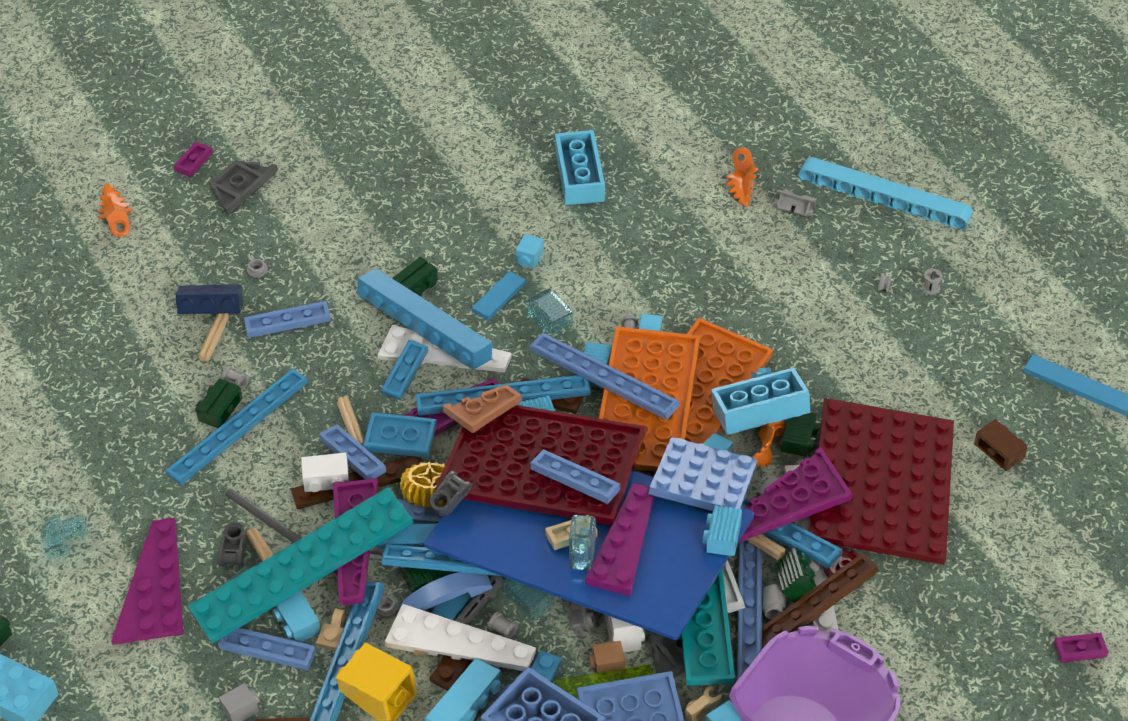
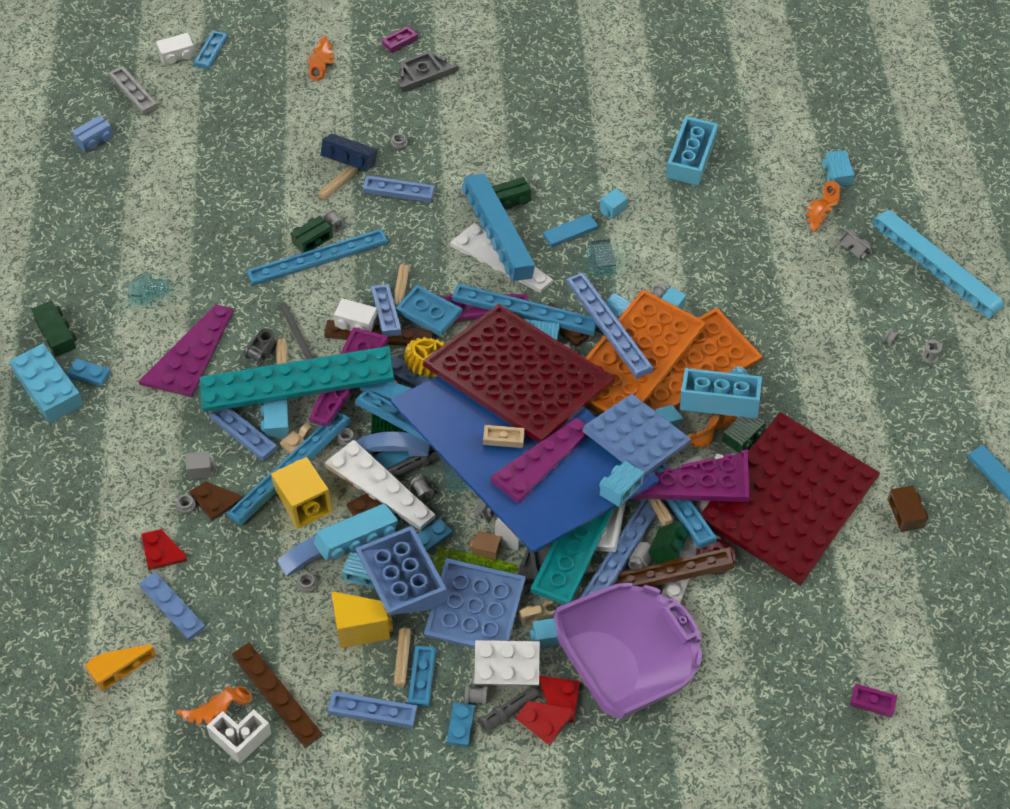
camera: 25 degrees right, 5 degrees up
dark azure tile [381,340,429,400] -> none
dark grey piece [430,470,472,516] -> none
nougat wing [443,384,522,433] -> none
medium blue plate [531,449,620,504] -> none
clear light blue brick [569,515,596,570] -> none
none -> dark azure plate [67,358,111,387]
none -> medium azure brick [822,150,855,187]

